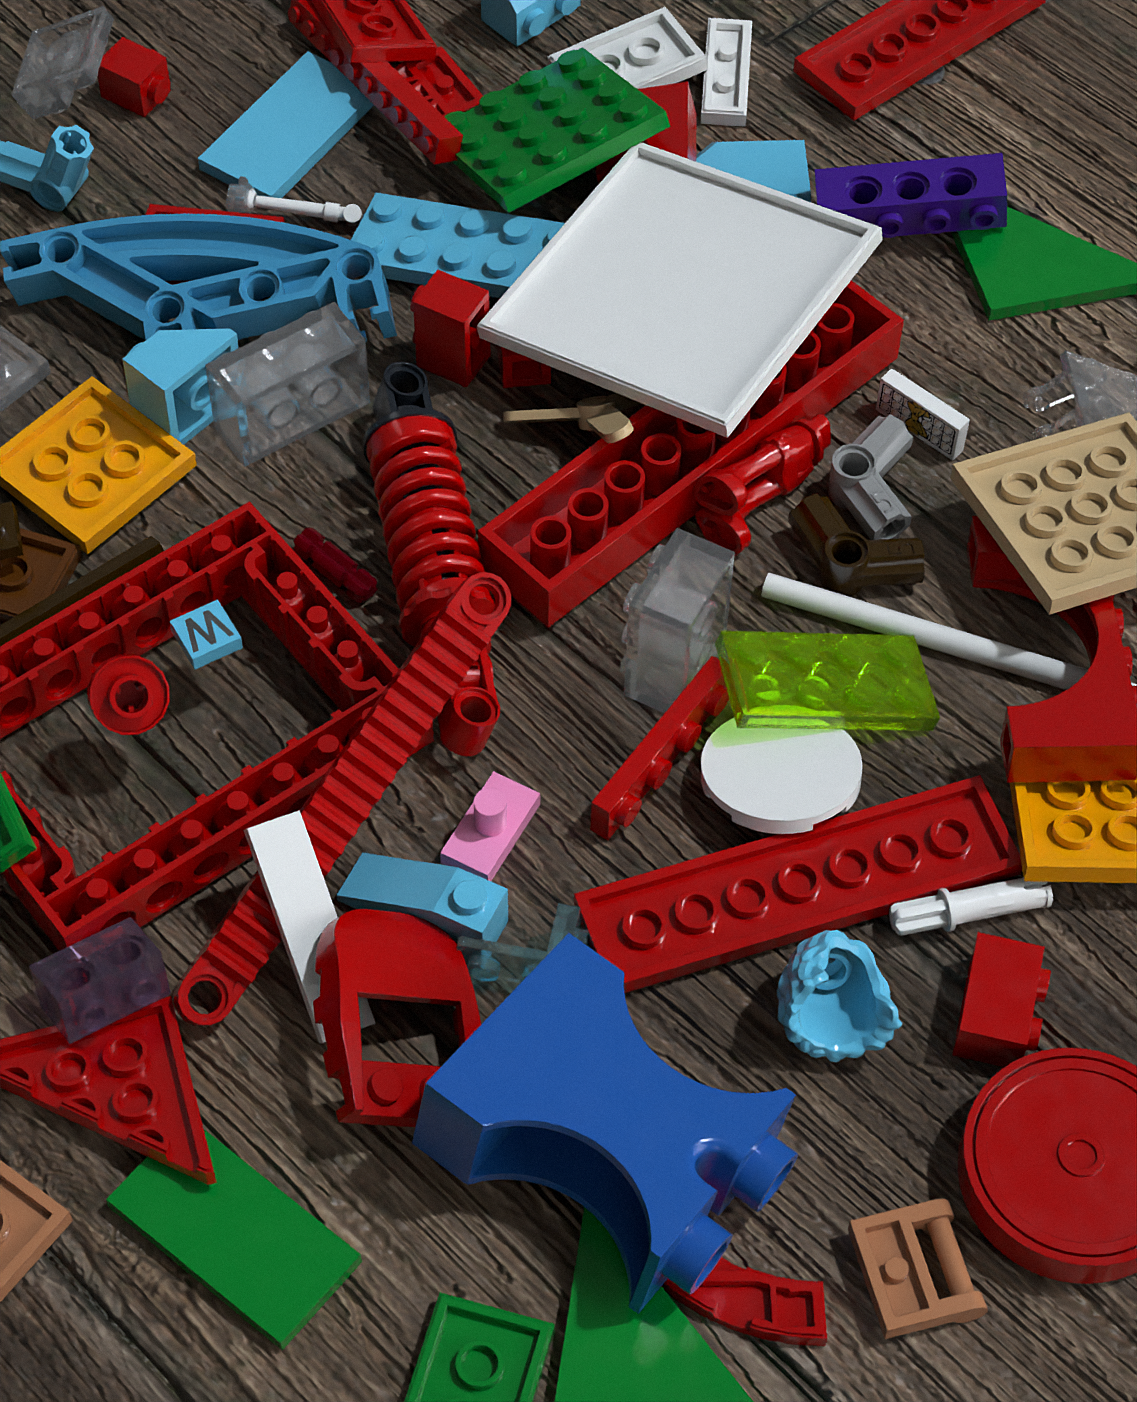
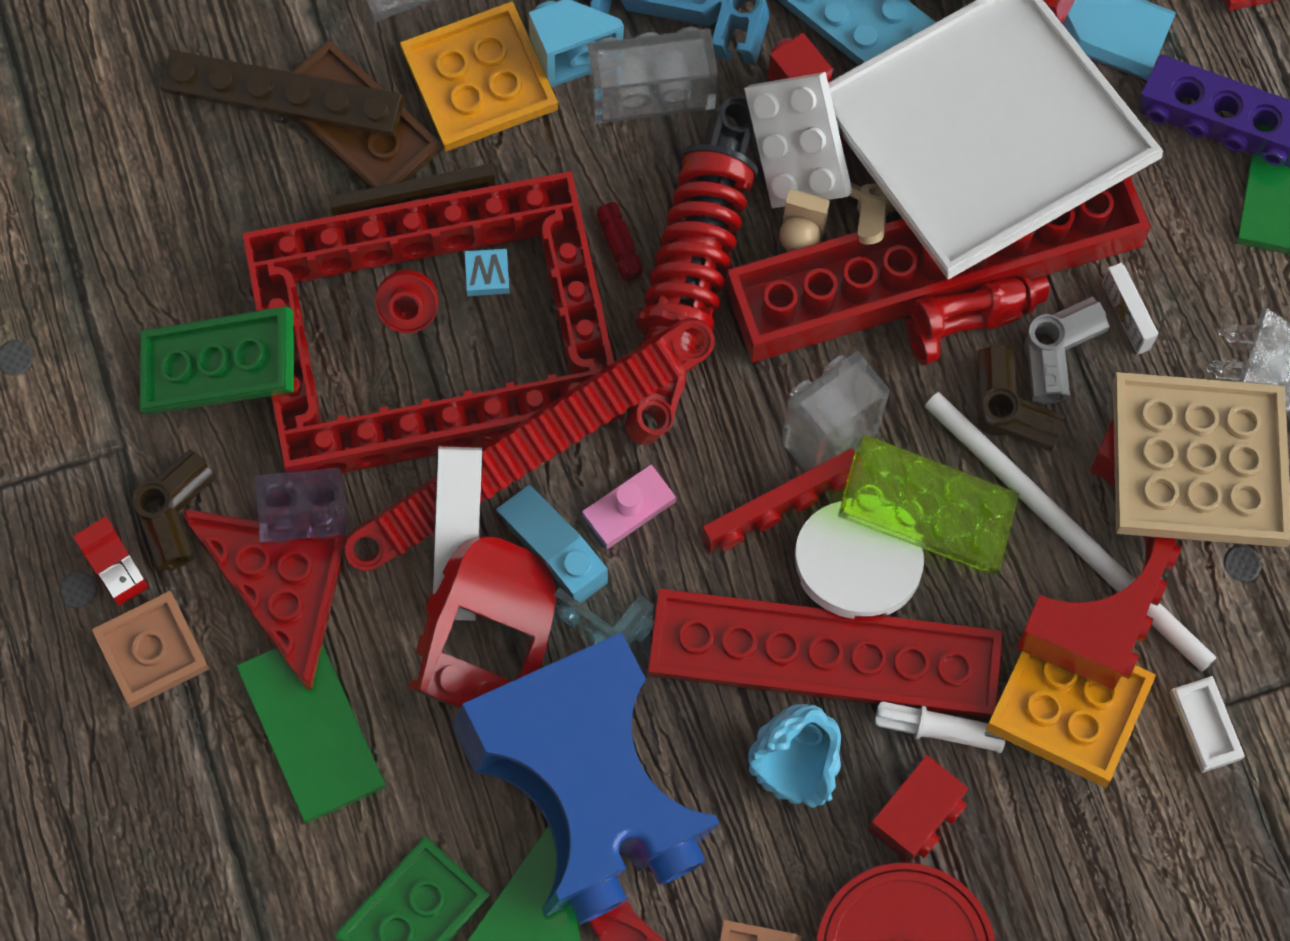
camera: 25 degrees right, 15 degrees up
none -> white plate [744,72,853,208]
none -> tan tile [779,189,830,252]

